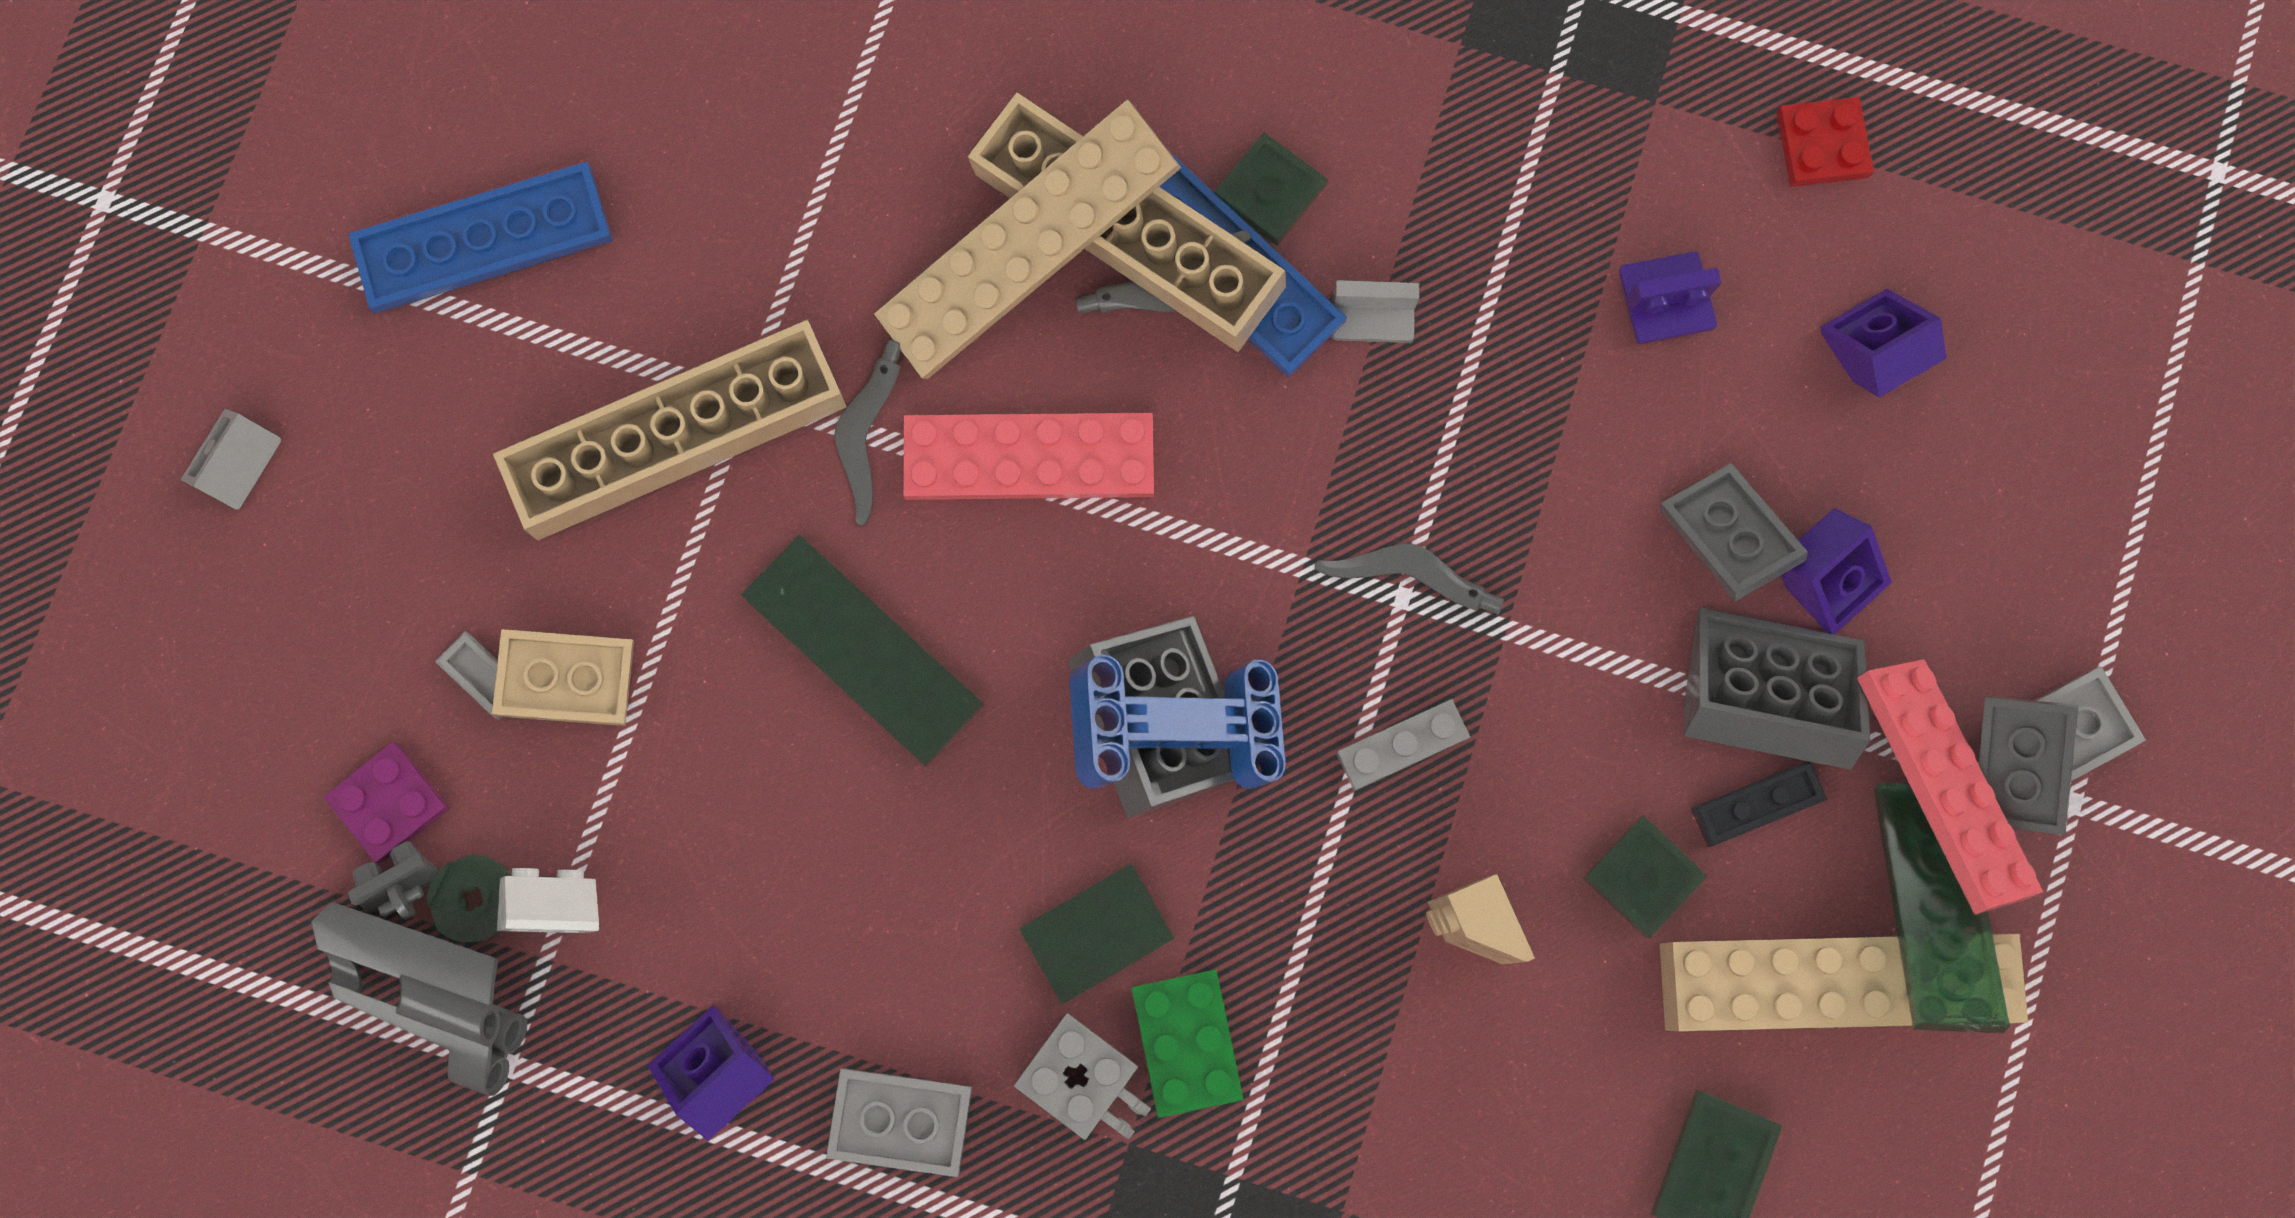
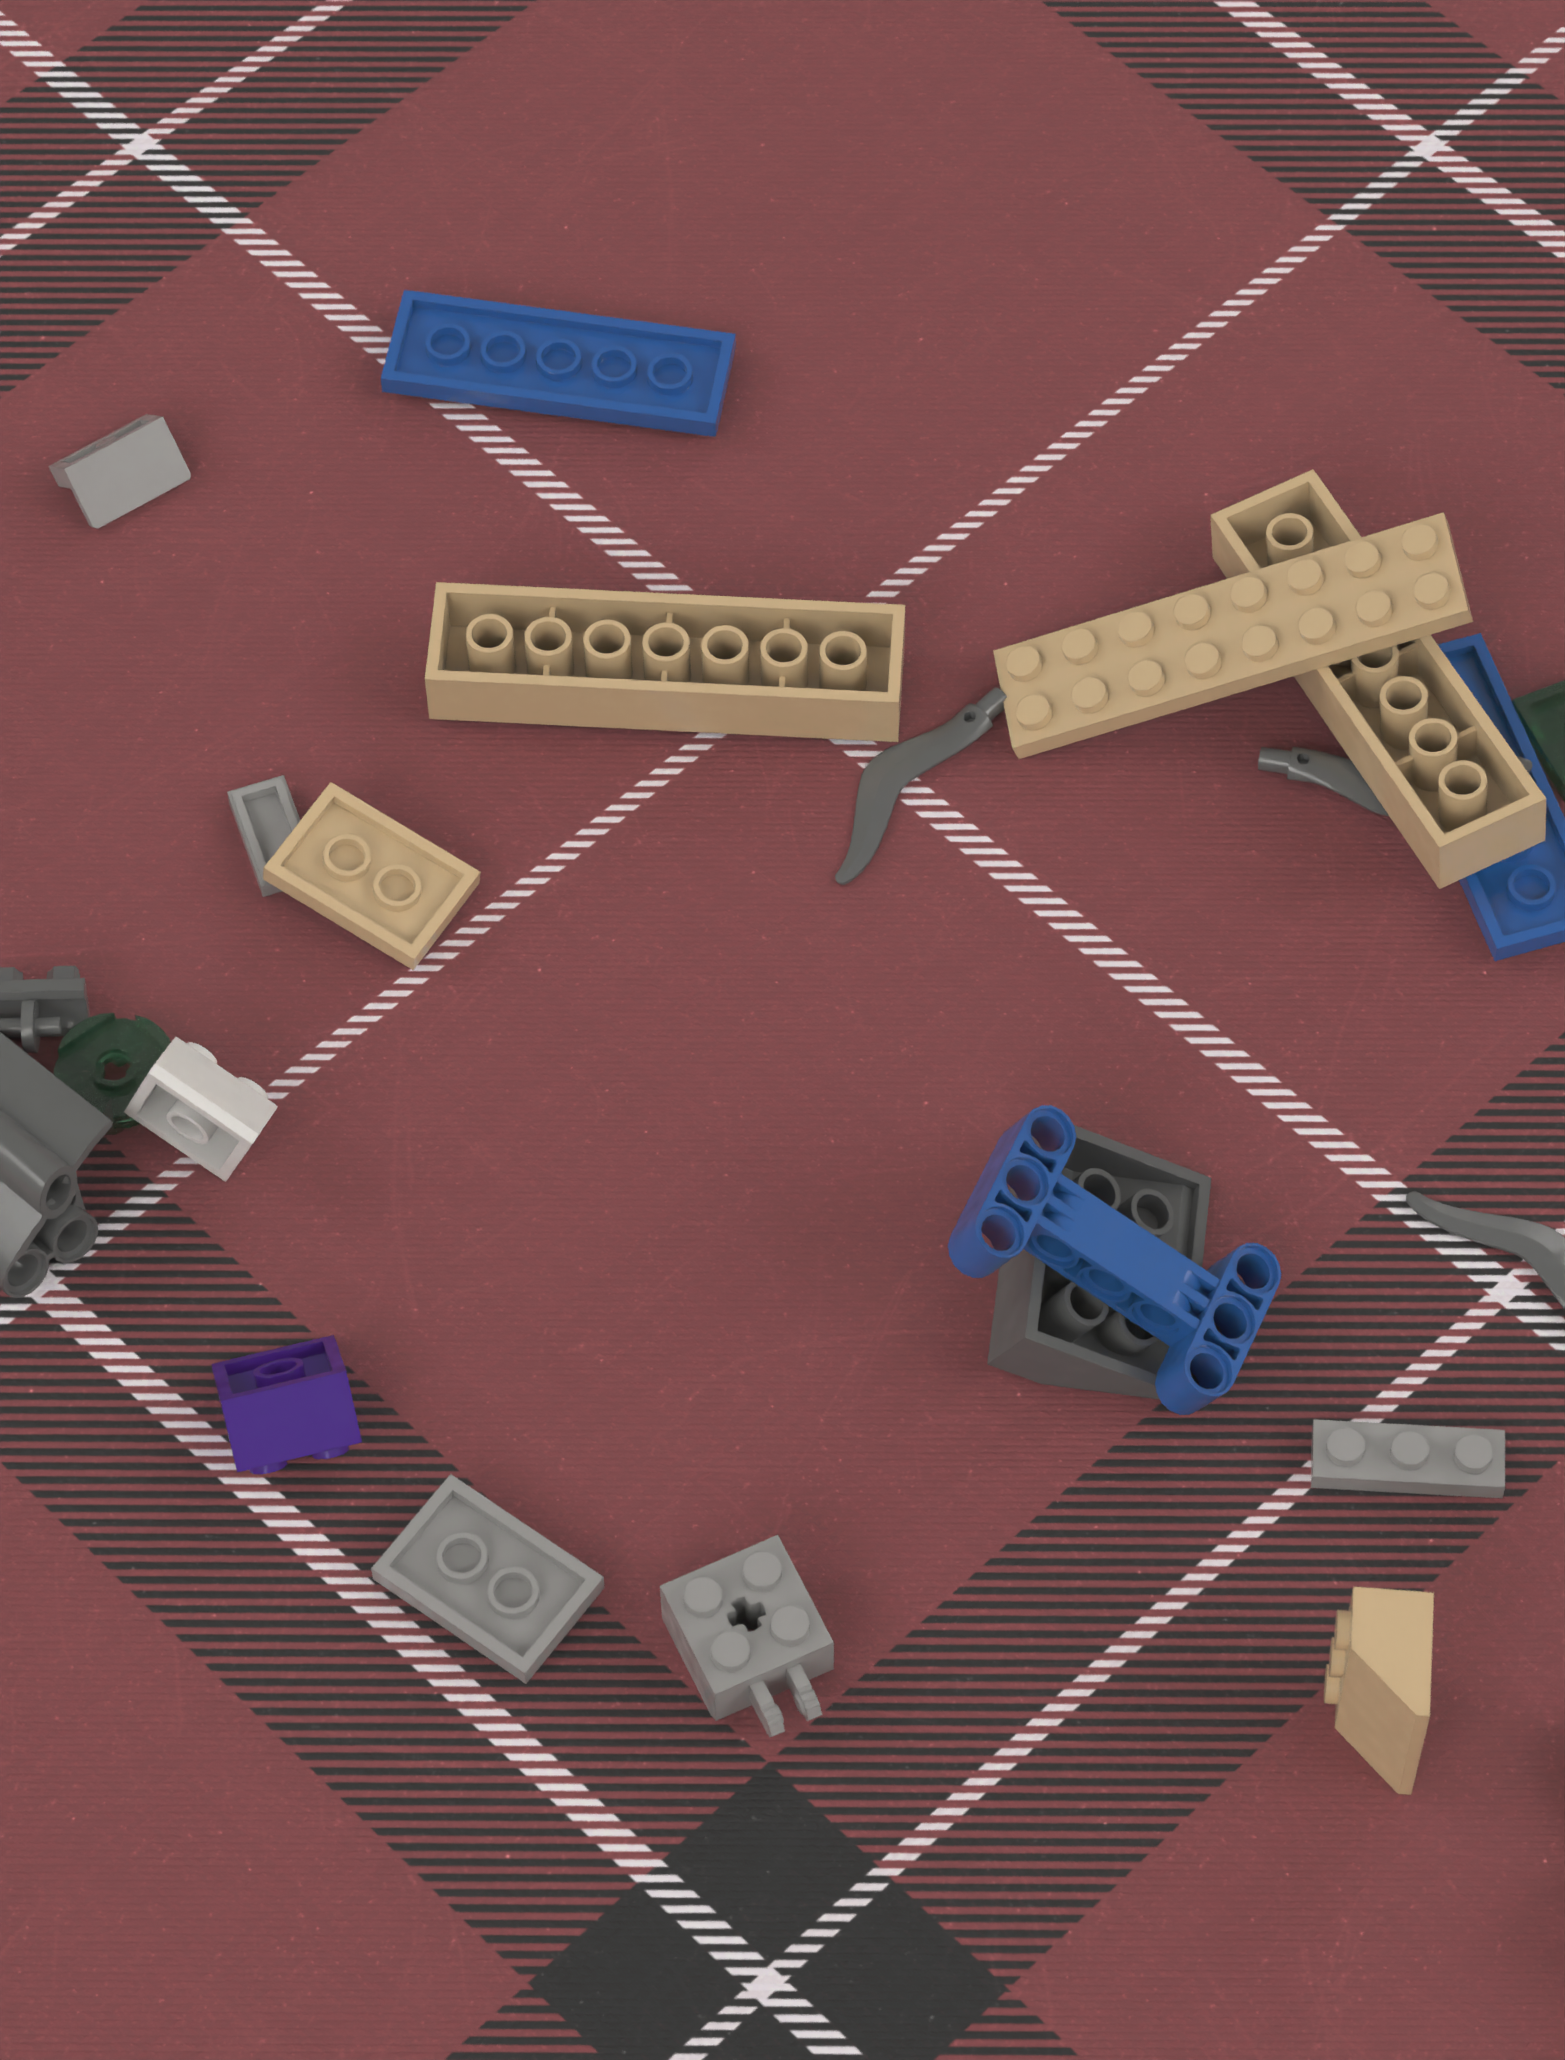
camera: 35 degrees right, 20 degrees down
magenta plate [324,742,450,864] -> none
clear green plate [741,535,984,767] -> none
coral plate [903,413,1154,500] -> none
clear green plate [1019,864,1175,1004] -> none
green plate [1131,970,1244,1118] -> none

